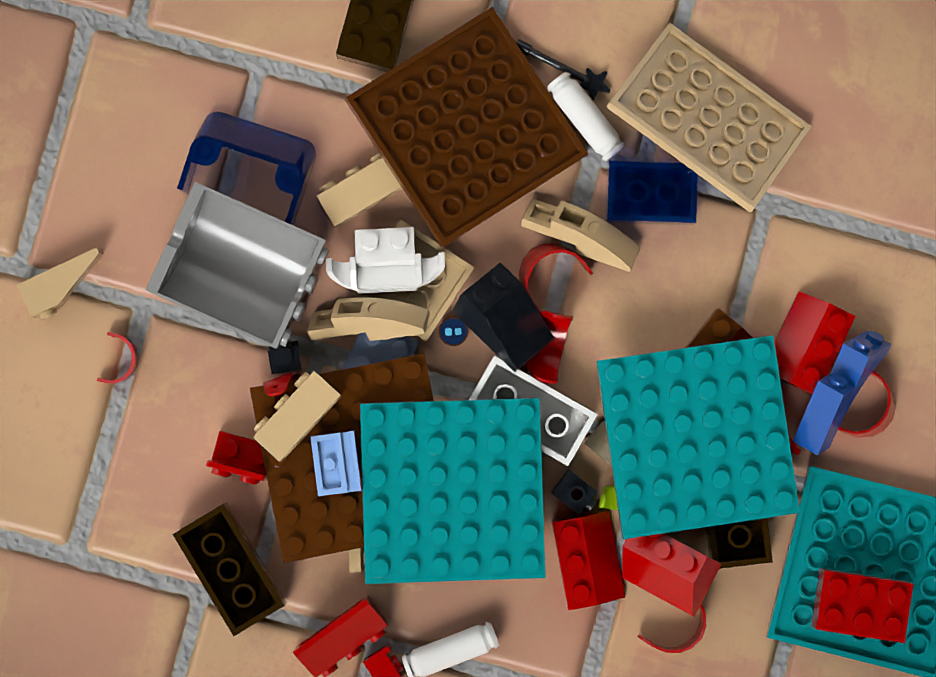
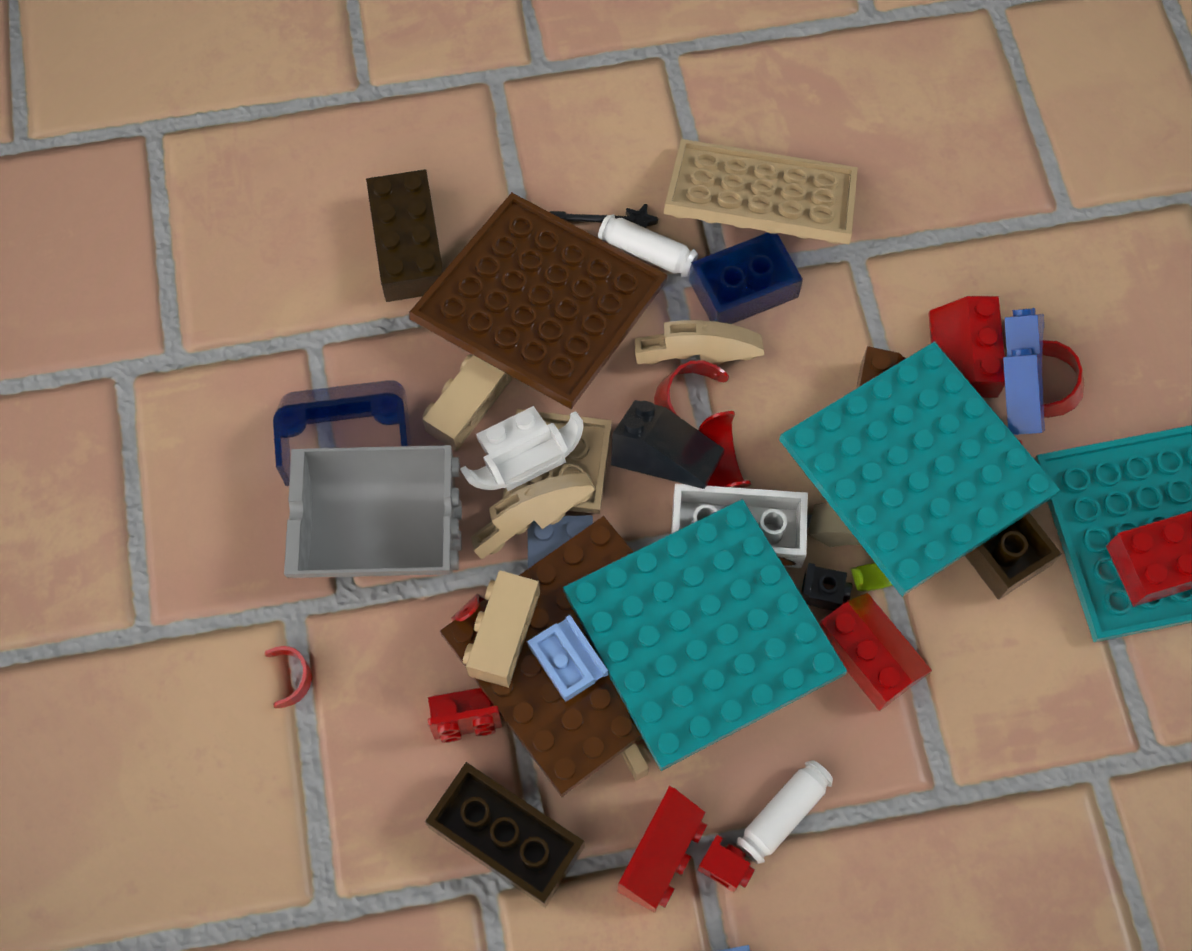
camera: 20 degrees left, 20 degrees down
tan slope [16,247,103,320] -> none
black brick [268,340,303,374] -> none
dark blue tile [439,317,468,346] -> none
red slope [622,533,721,617] -> none
red piece [637,603,707,653] -> none

